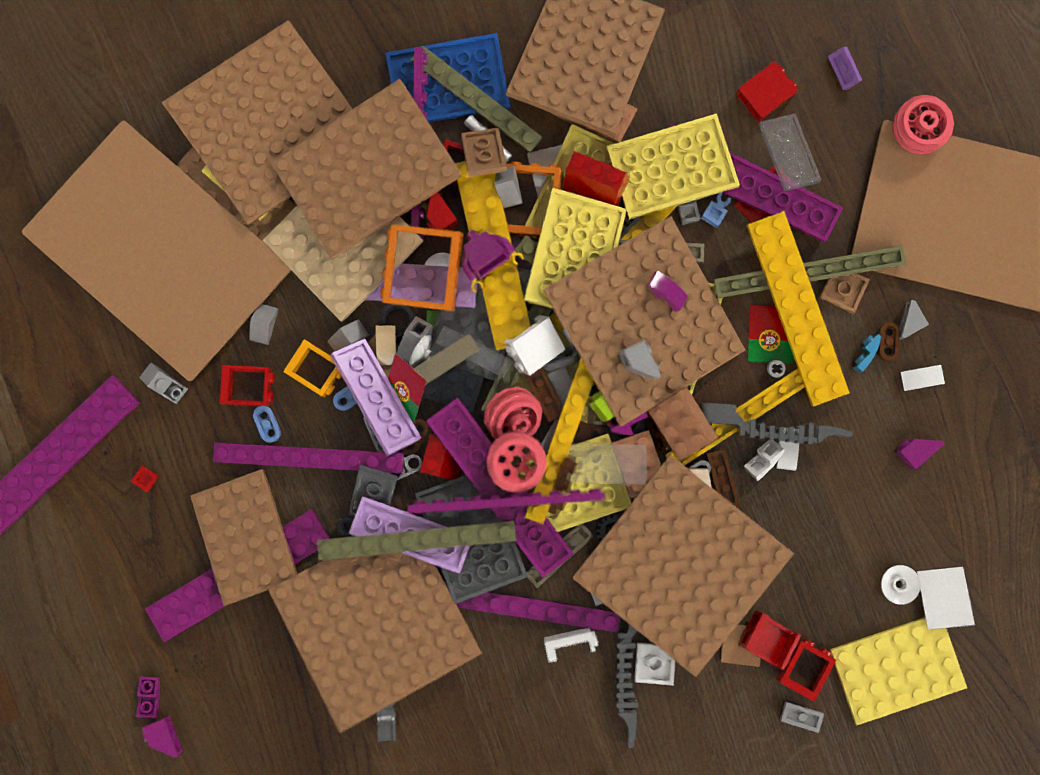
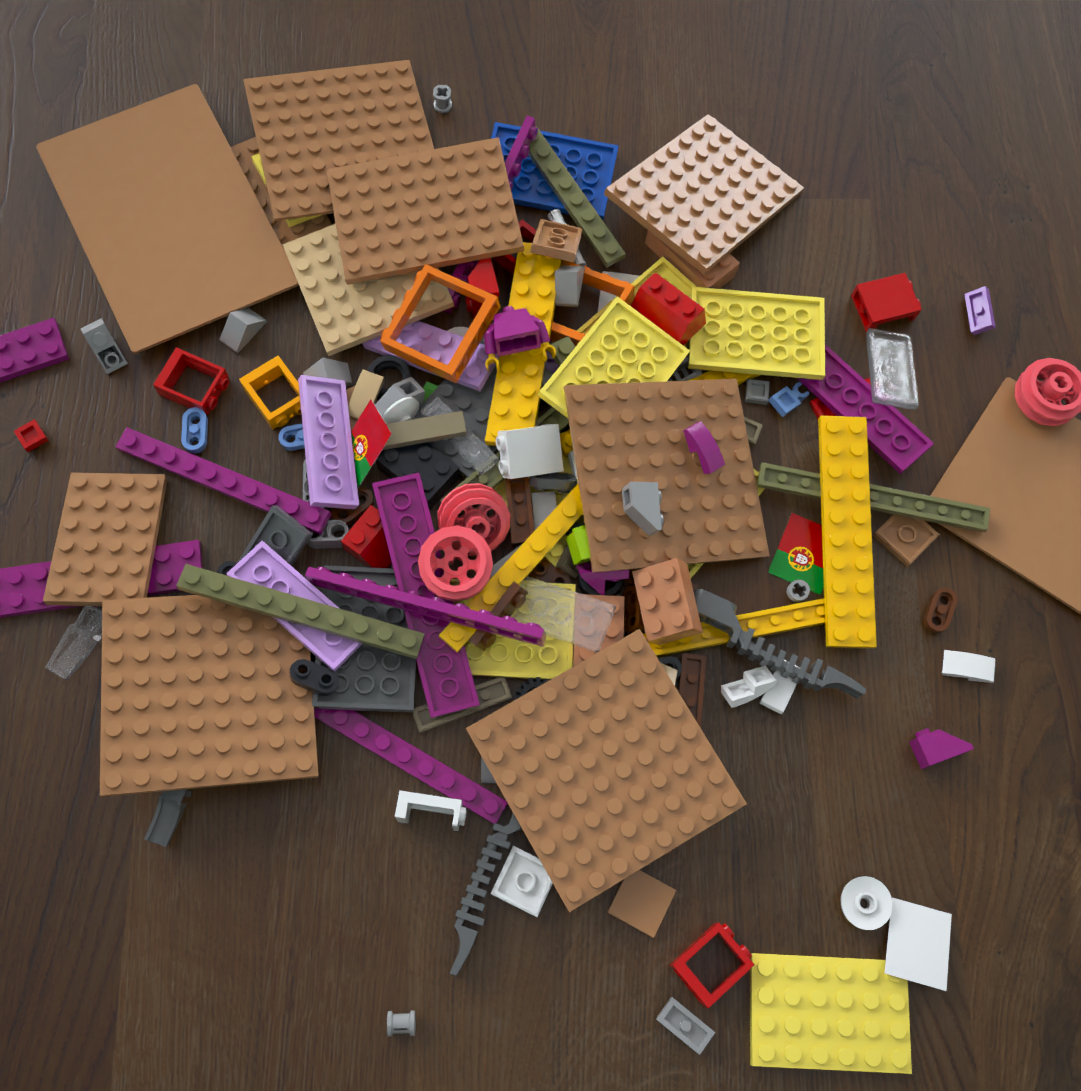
camera: 10 degrees right, 15 degrees down
red panel [738,611,801,670] -> none
dark azure slope [853,334,881,373] -> none
light grey slope [899,300,929,340] -> none
none -> clear slope [45,606,102,679]
none -> black plate [290,659,339,696]
none -> light grey bush [433,85,452,114]

